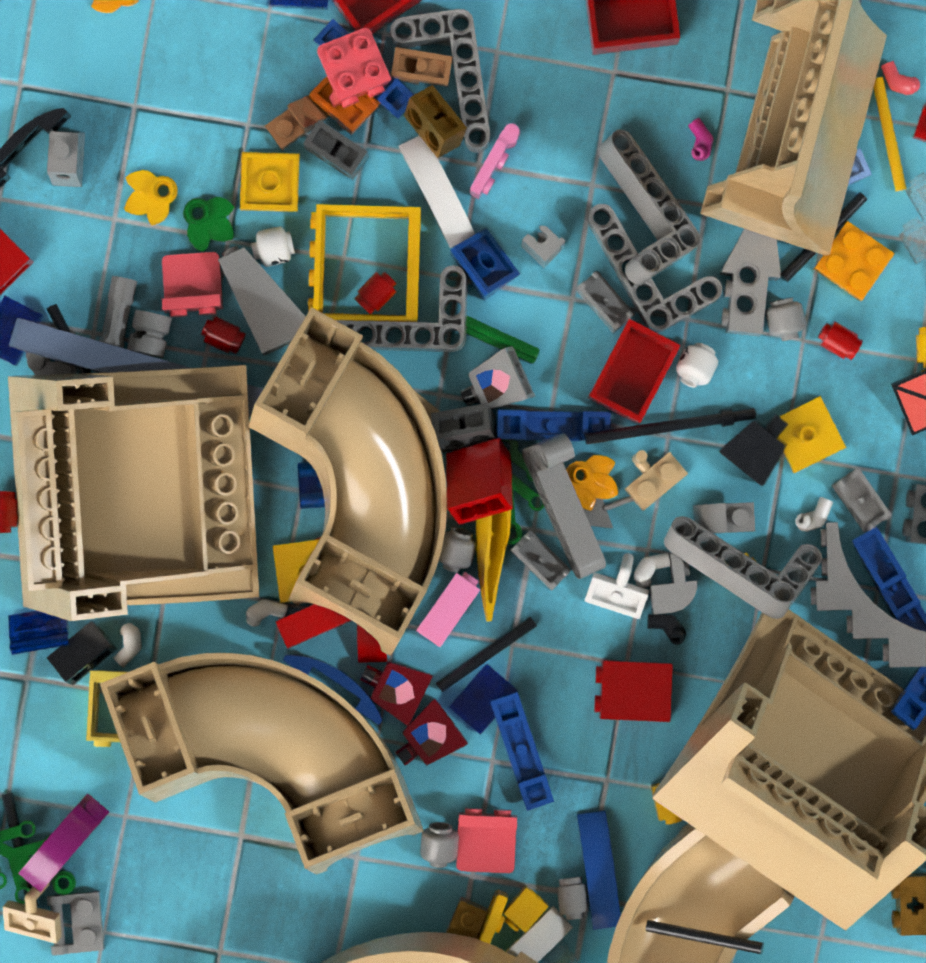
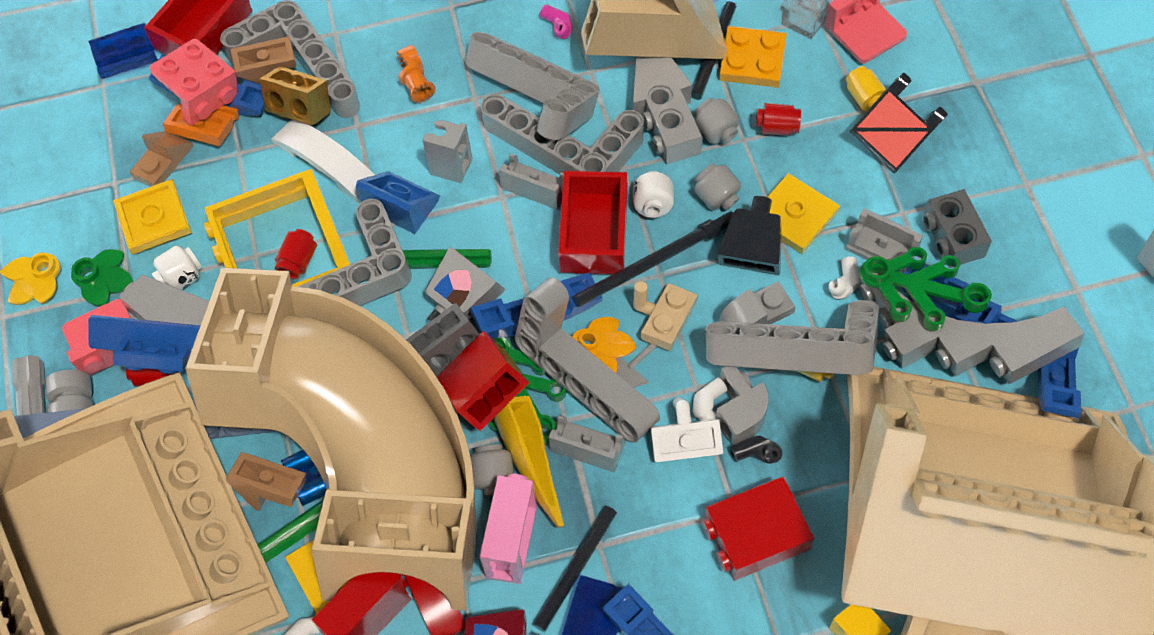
camera: 20 degrees left, 25 degrees down
dark grey brick [303,120,369,180] -> none
bright pink hinge [469,123,520,199] -> none
none -> blue bracket [88,315,201,373]
none -> medium nougat slope [226,452,306,511]
none -> green axle [257,499,324,563]
none -> orange connector [396,44,436,104]
none -> light grey head [695,163,741,211]
none -> green plant [859,247,992,331]

